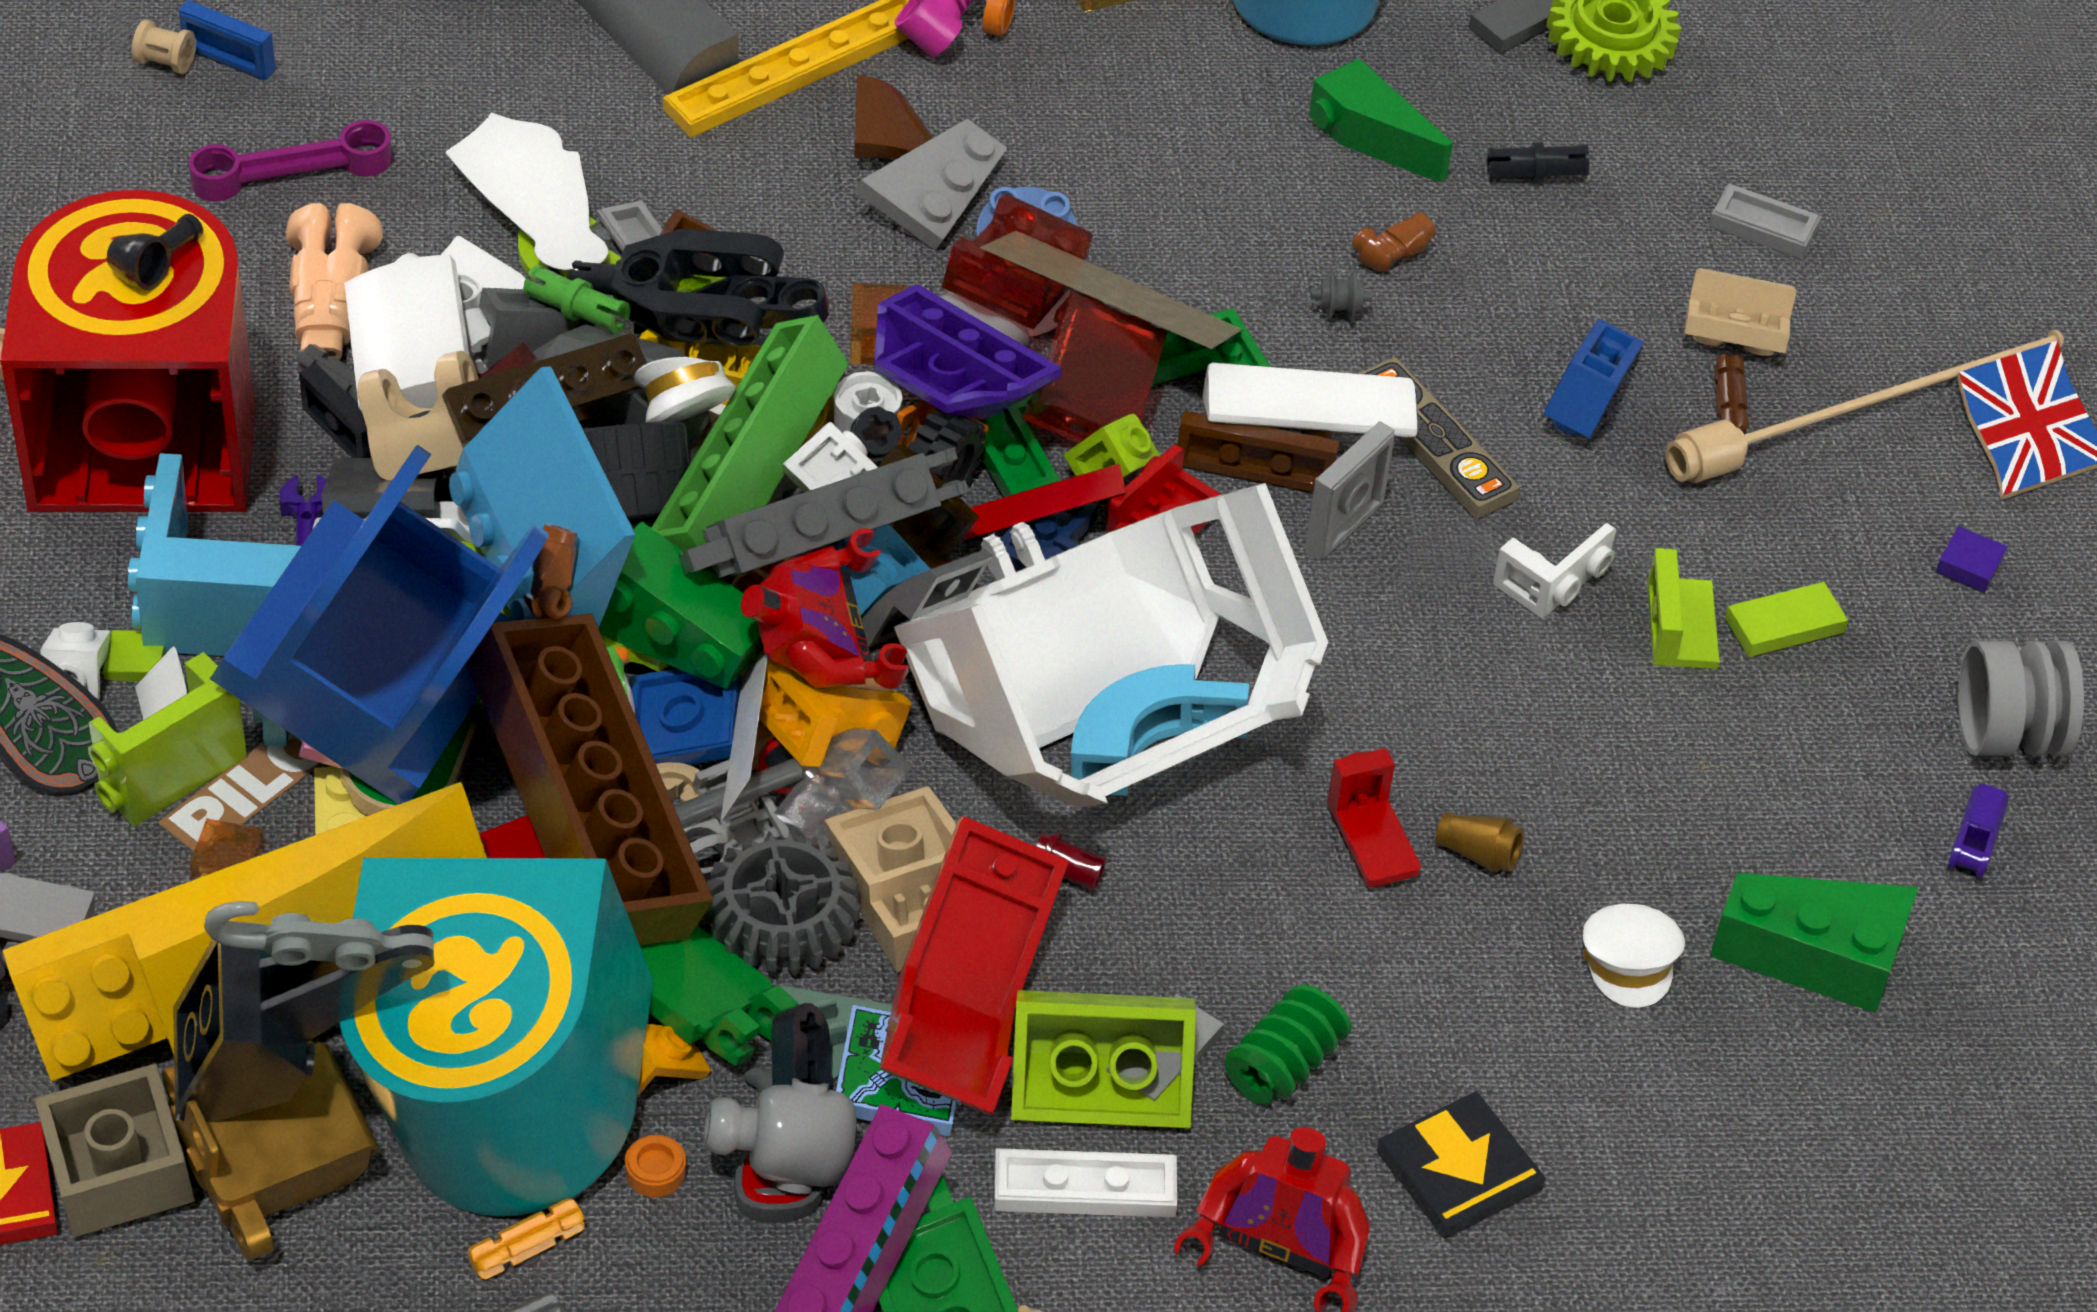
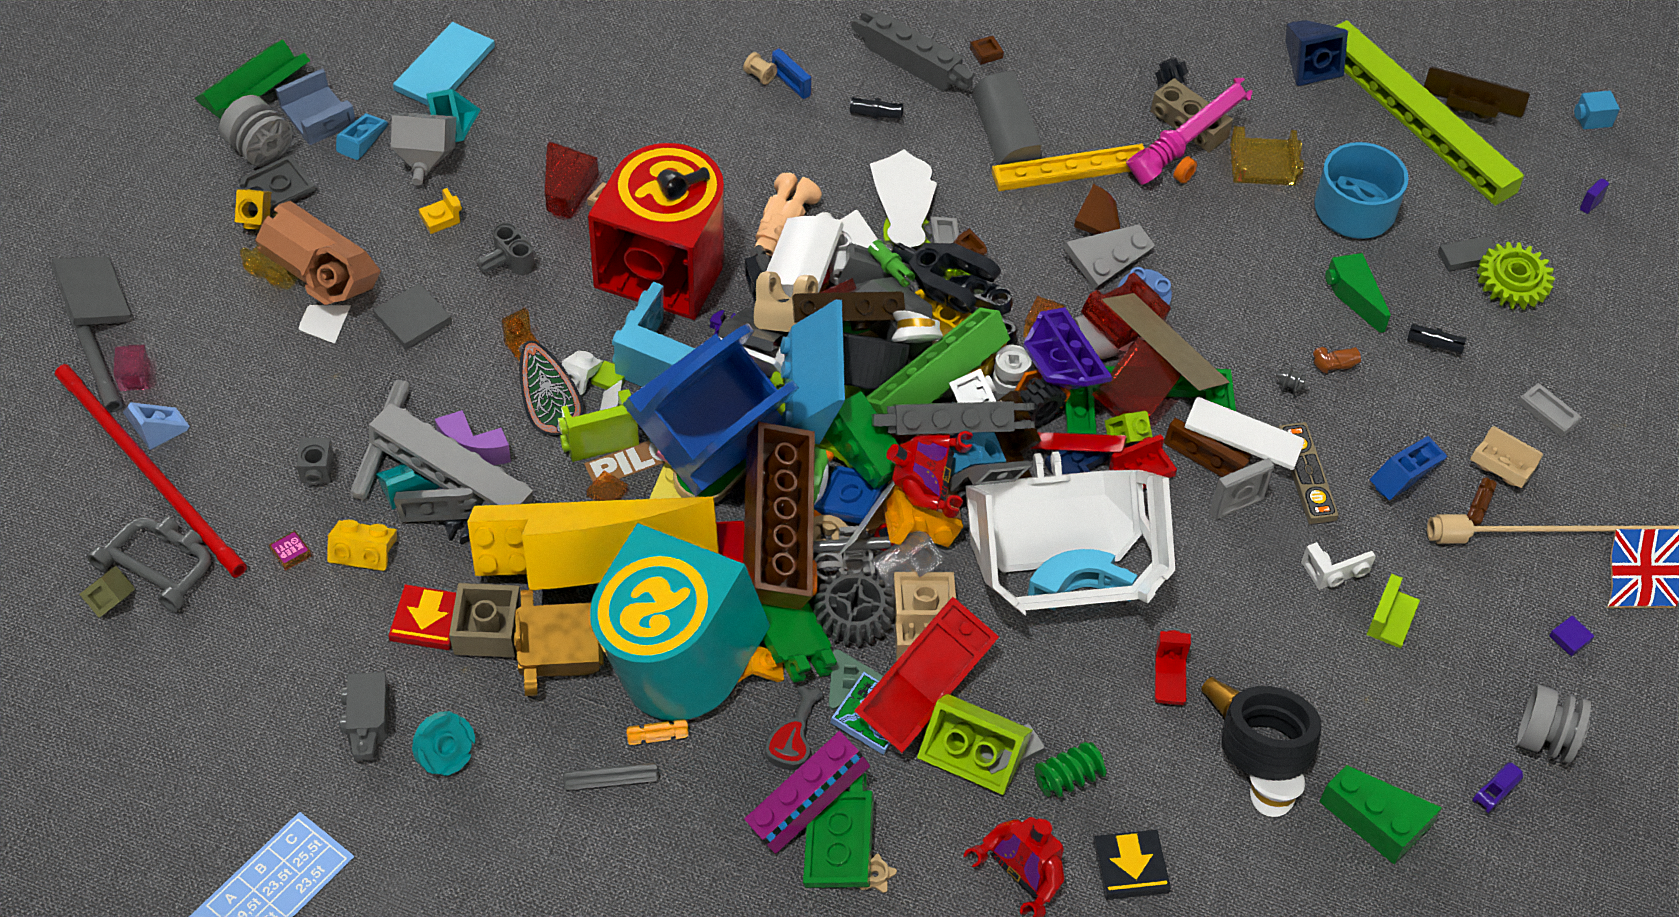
camera: 25 degrees right, 5 degrees up
black slope [173,901,435,1122] -> none
magenta piece [189,120,392,201] -> none
dark orange arm [523,523,578,619] -> none
orange tile [625,1135,686,1197] -> none
light grey piece [703,1078,856,1194] -> none
black beam [771,1003,831,1090] -> none
black bush [850,406,902,458] -> none
white tile [994,1148,1177,1217] -> none
dark red pin [1036,832,1107,892] -> none
lime tile [1725,582,1848,657] -> none
none -> black pin [850,97,904,120]
none -> black tyre [1221,686,1321,781]

